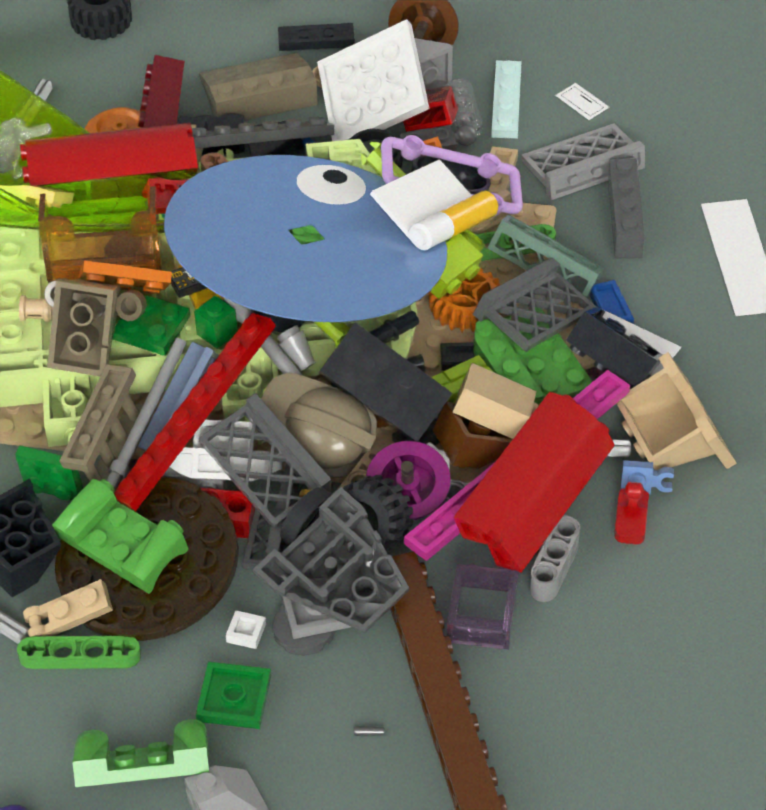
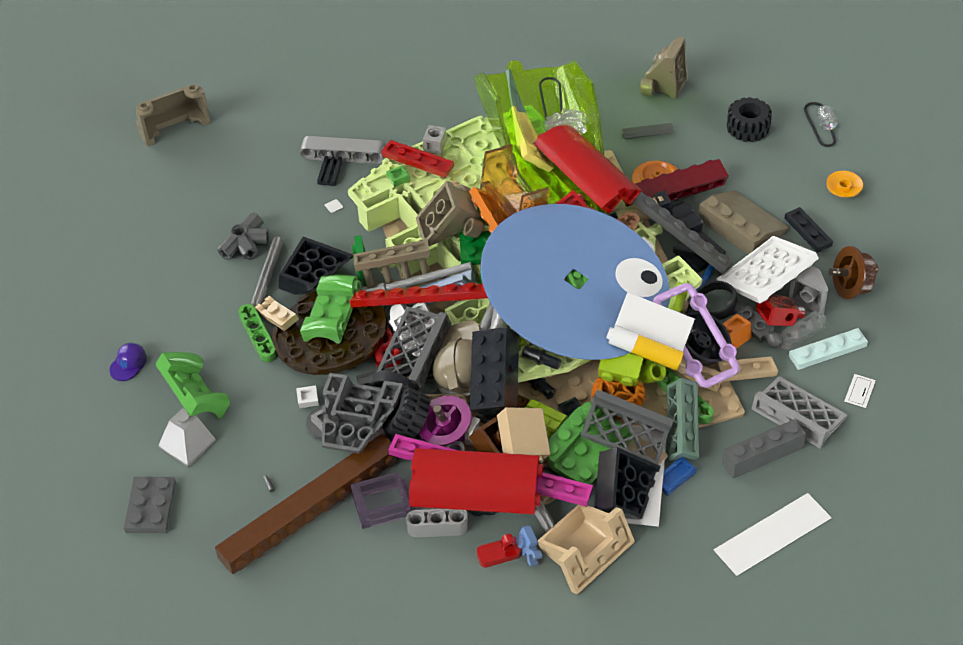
camera: 65 degrees right, 0 degrees up
green plate [196,662,271,729] -> none

